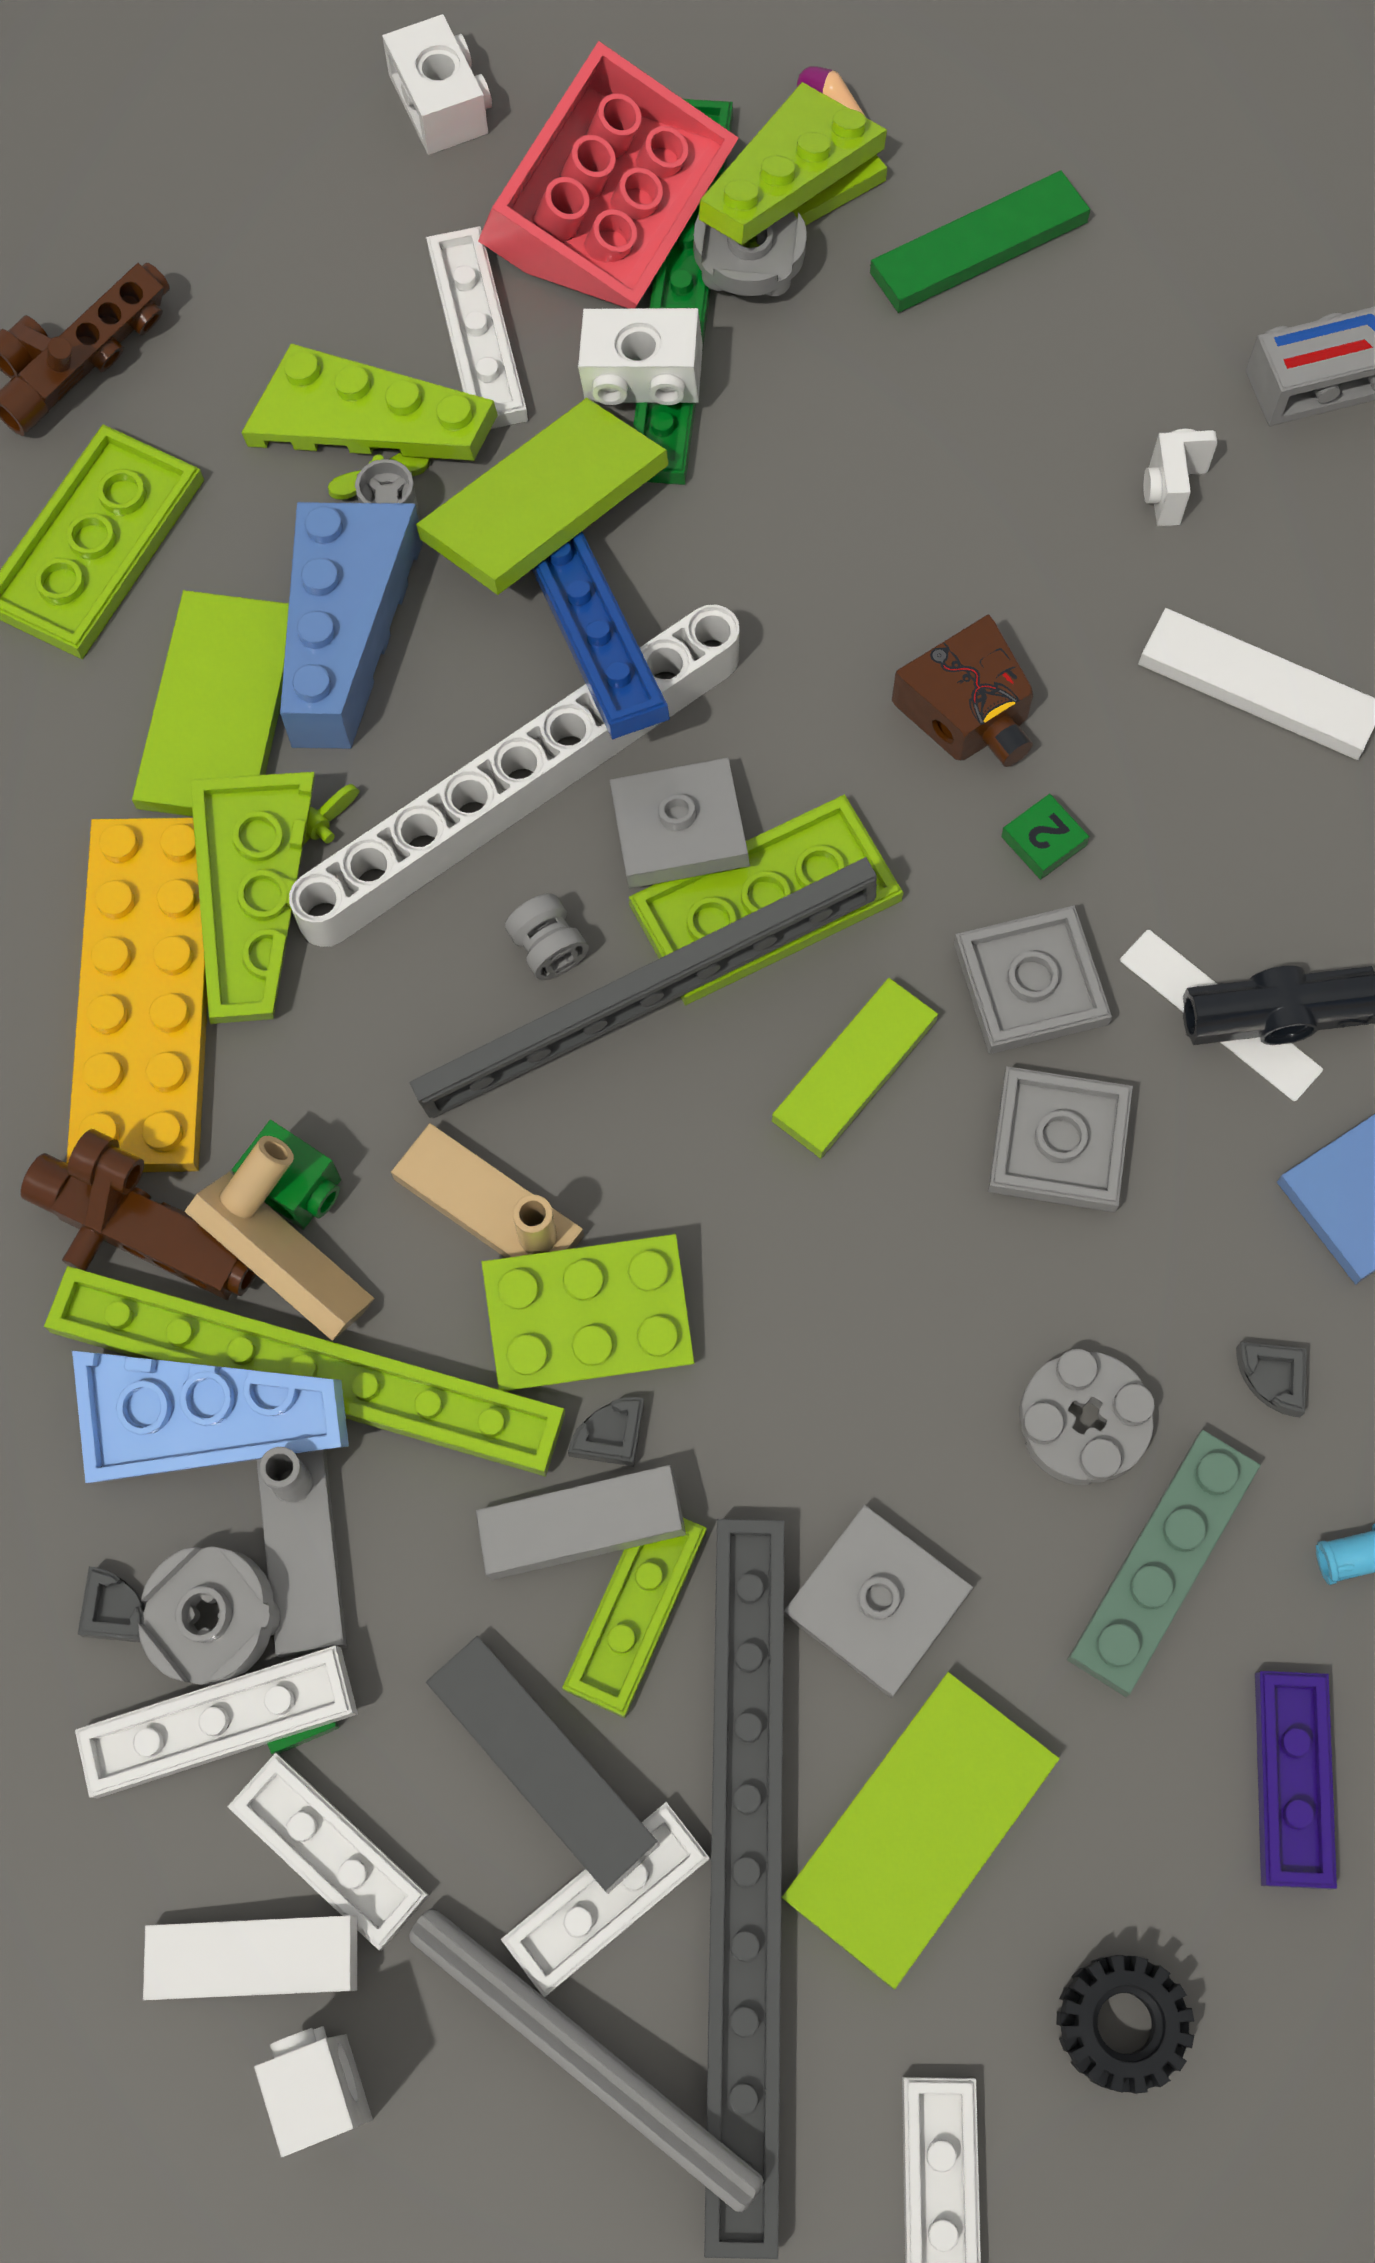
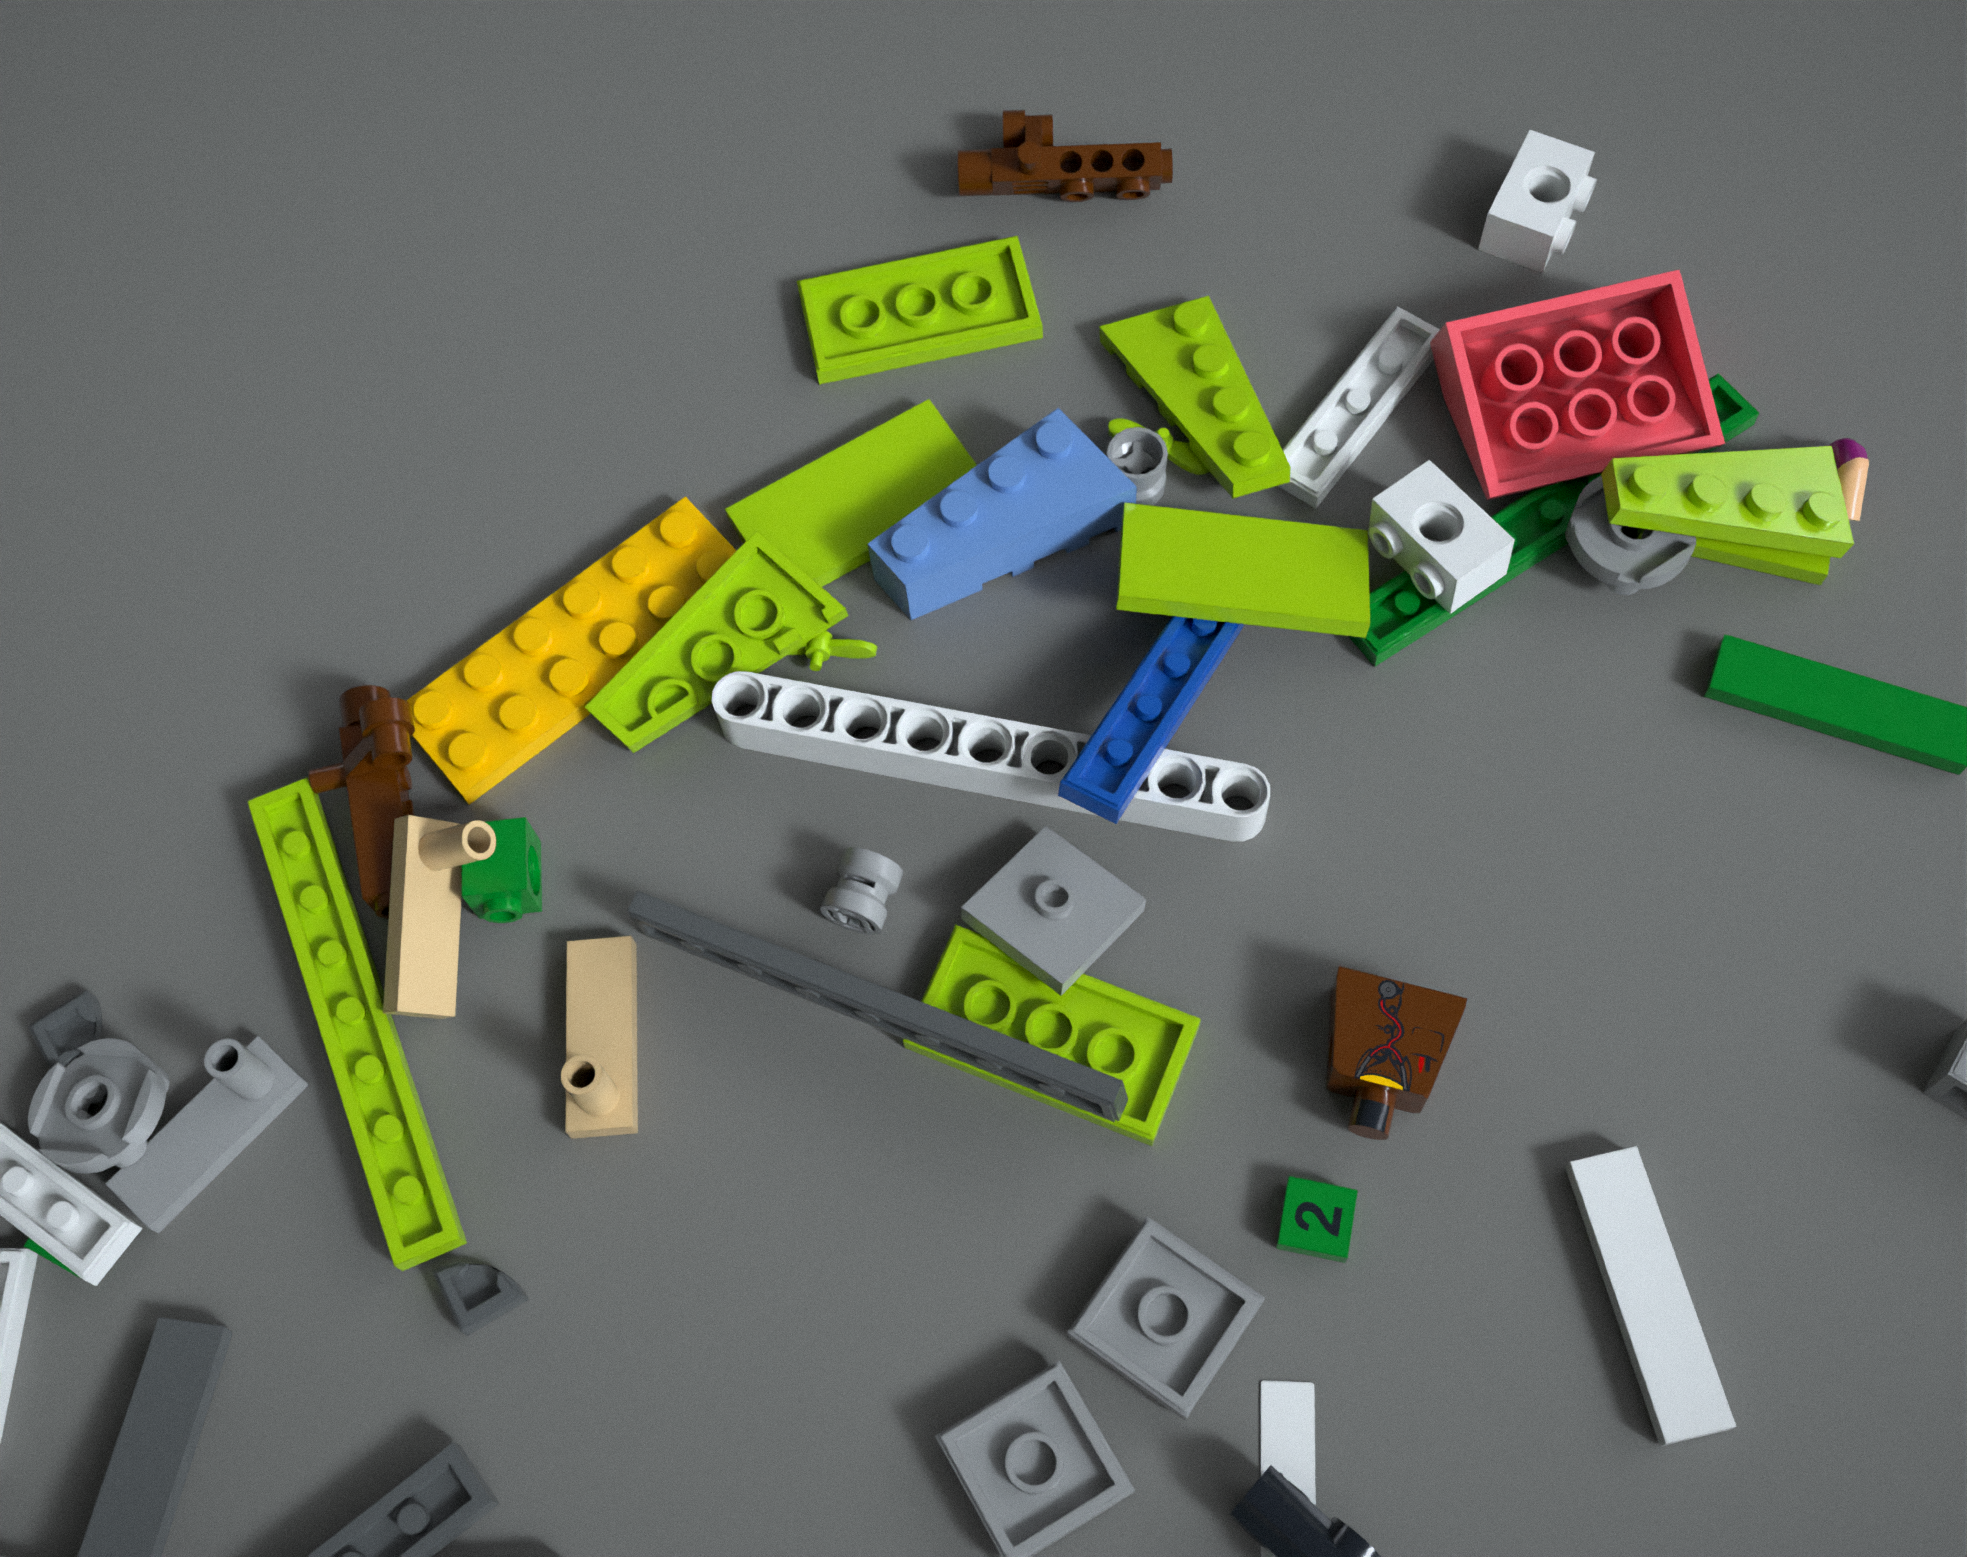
camera: 55 degrees right, 5 degrees down
light blue wing [72,1351,349,1483] -> none
light grey tile [476,1465,686,1580] -> none
lime plate [481,1234,694,1391] -> none
lime tile [562,1518,707,1718] -> none
lime tile [772,978,938,1159] -> none
white bracket [1143,428,1217,526] -> none

